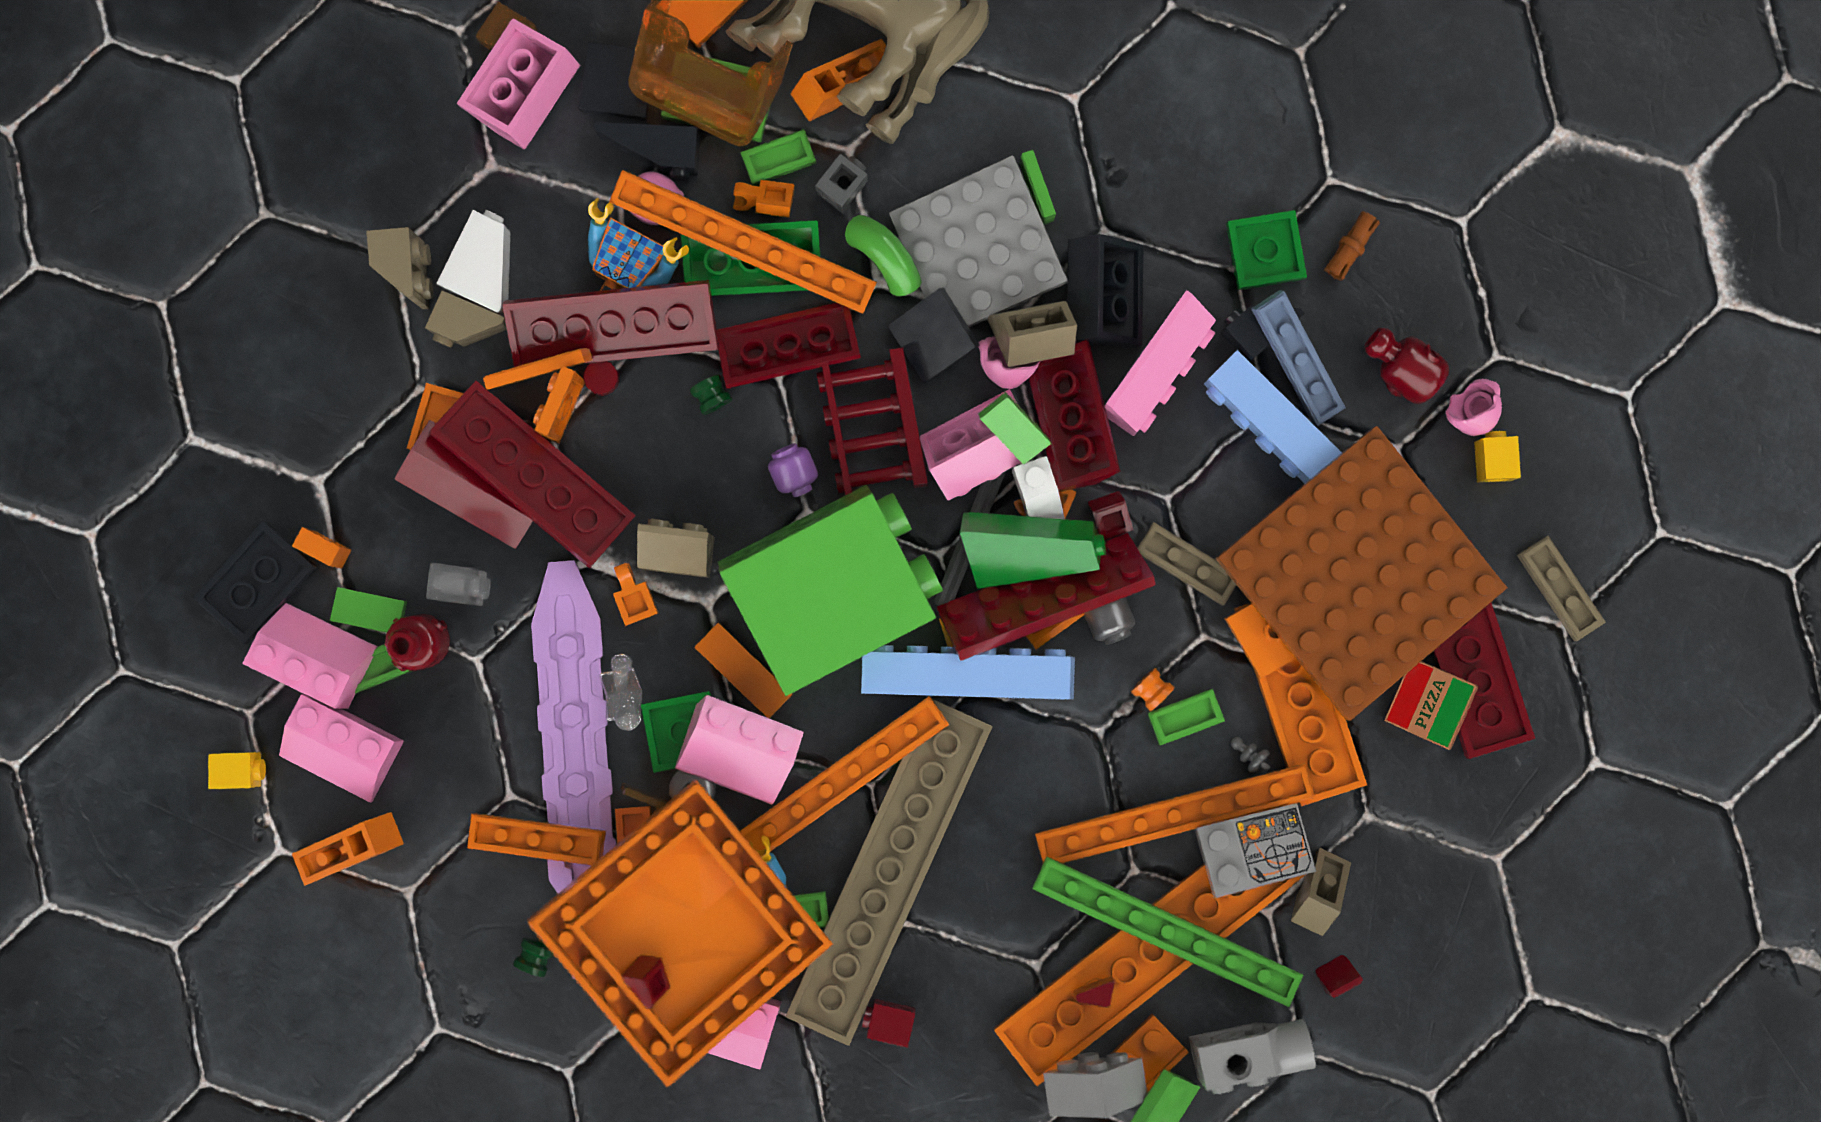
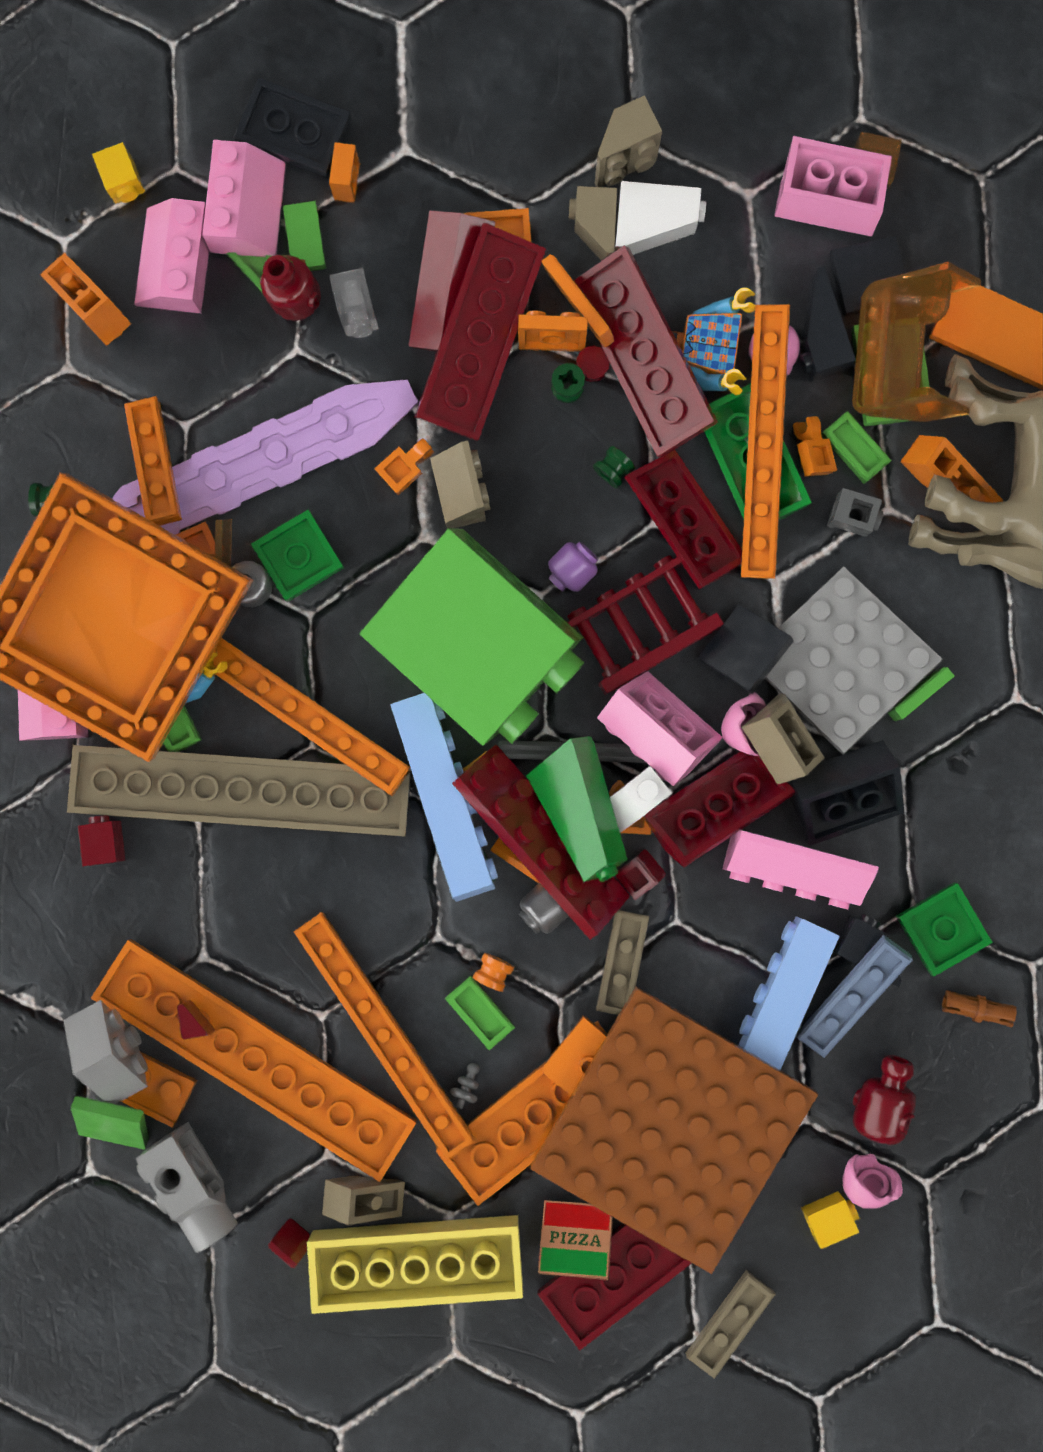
camera: 70 degrees right, 0 degrees up
clear piece [600,654,642,731] -> none
dark red slope [622,955,671,1009] -> none
bright pink slope [675,695,804,805] -> none
orange tile [694,623,793,719] -> none
bright green cylinder [845,215,922,296] -> none
tile [978,392,1051,465] -> none
bright green tile [1032,856,1303,1007] -> none
light grey slope [1195,803,1316,898] -> none
none -> light yellow brick [307,1215,523,1314]
none -> dark green wheel [551,363,585,403]

